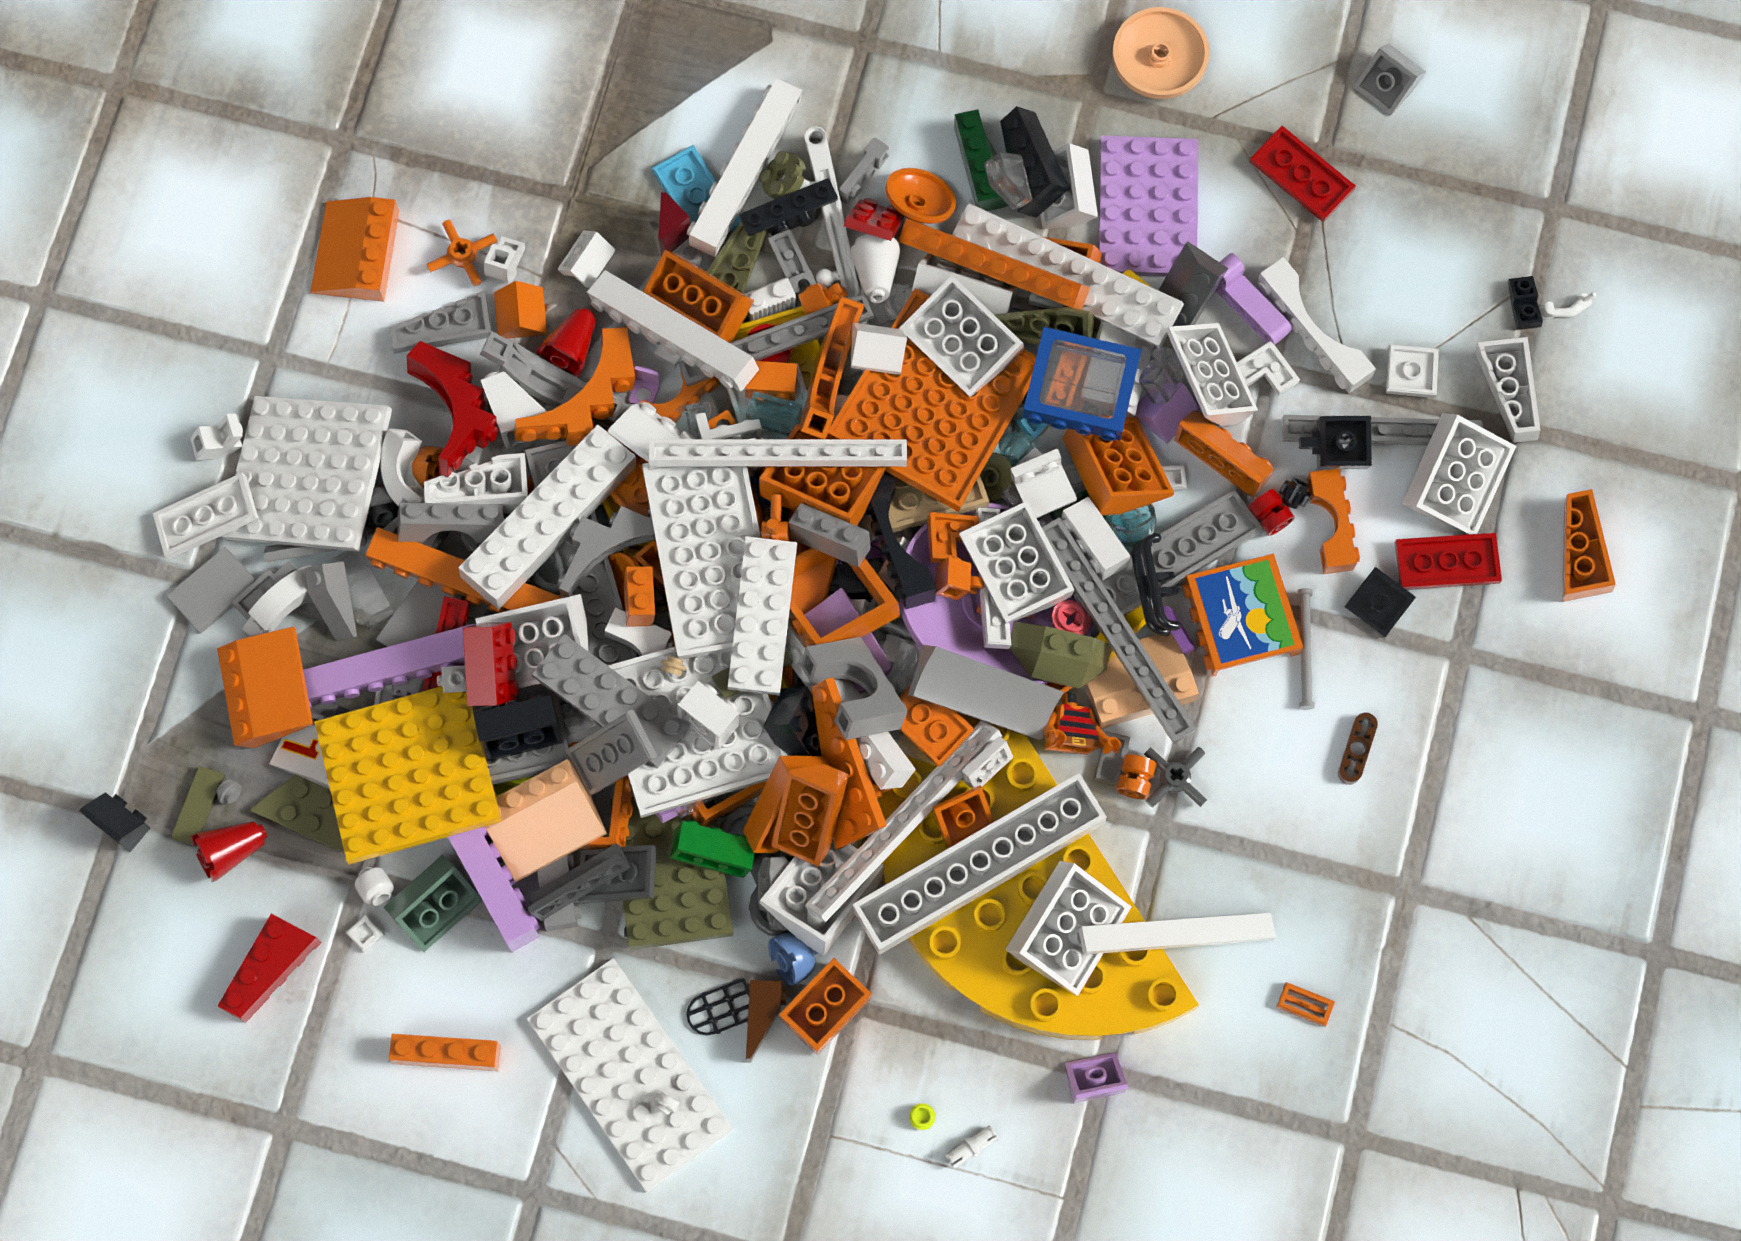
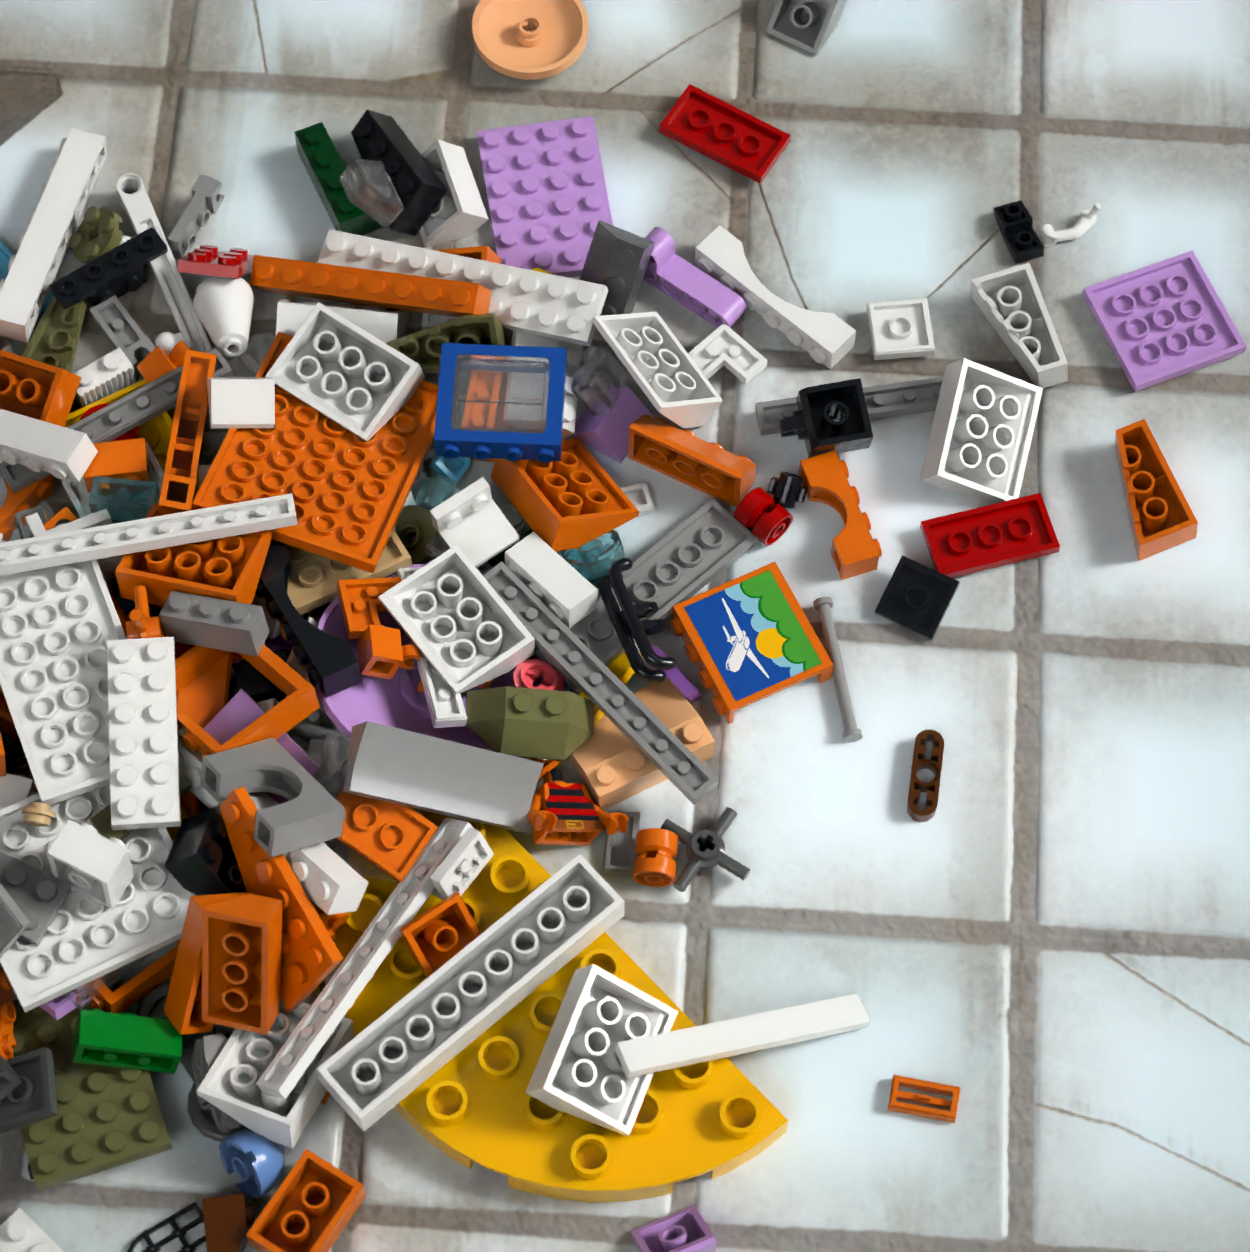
camera: 10 degrees left, 10 degrees down
orange dish [885,168,956,224] -> none
none -> lavender plate [1082,250,1246,392]

